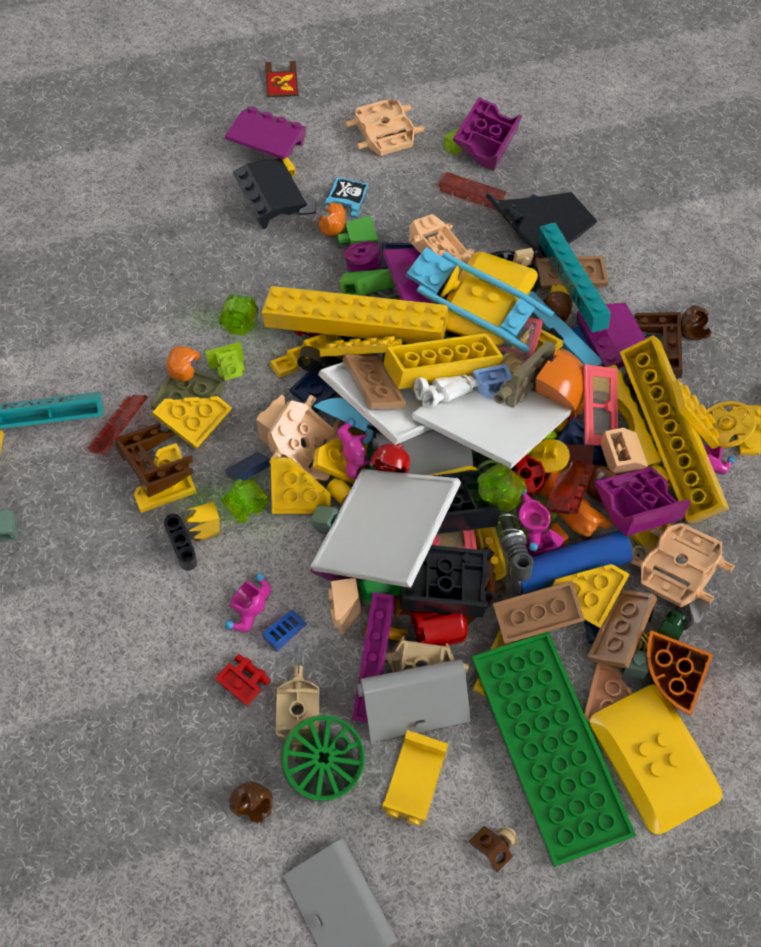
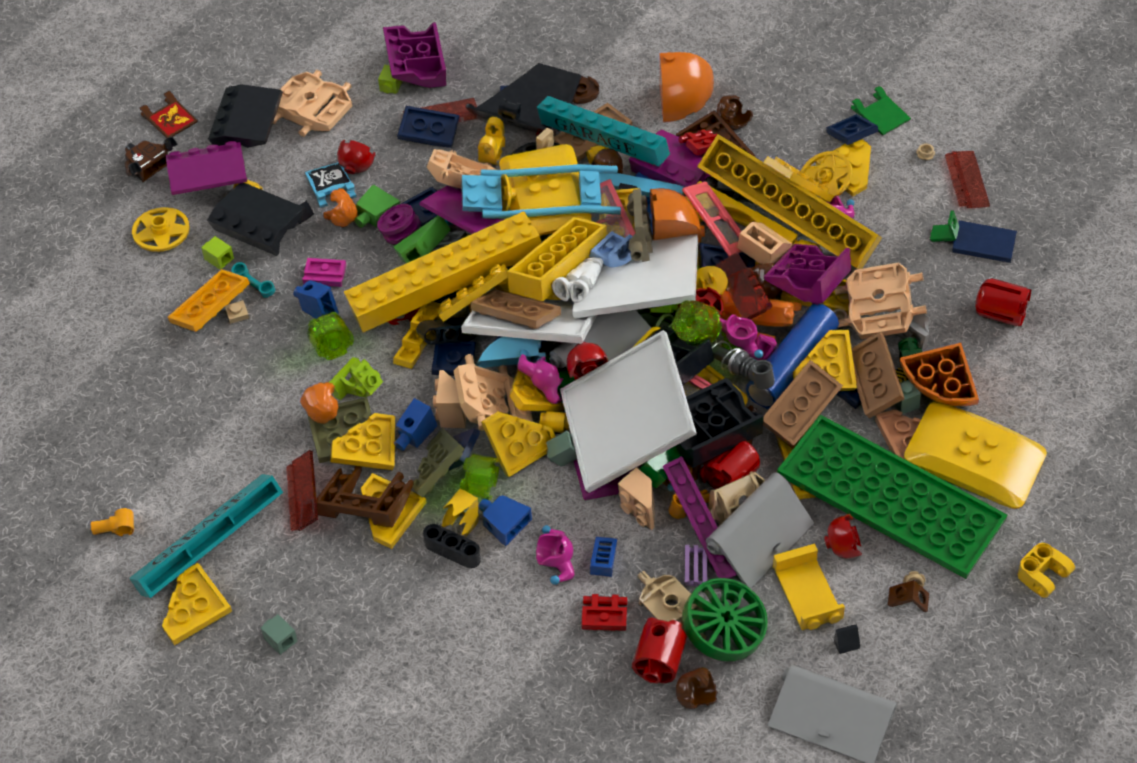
camera: 30 degrees left, 10 degrees down
none -> reddish brown torso [125,136,178,182]
none -> yellow wheel [132,207,190,252]
none -> light orange plate [168,269,250,332]
none -> lime brick [201,236,234,270]
none -> black piece [208,84,283,148]
none -> tan plate [225,300,249,324]
none -> teal bar [231,262,276,298]
none -> blue torso [293,280,339,325]
none -> dark pink plate [302,258,347,287]
none -> red cylinder [337,140,376,175]
none -> blue torso [394,398,438,451]
none -> dark blue tile [397,106,460,148]
none -> olive plate [412,427,465,497]
none -> yellow piece [478,117,505,165]
none -> blue torso [478,495,532,546]
none -> reddish brown tile [573,75,599,104]
none -> red cylinder [632,618,687,684]
none -> orange brick [659,52,714,122]
none -> red plate [678,129,718,155]
none -> lavender tile [685,545,707,586]
none -> red cylinder [824,514,862,559]
none -> black slope [834,624,860,654]
none -> yellow piece [1018,543,1075,598]

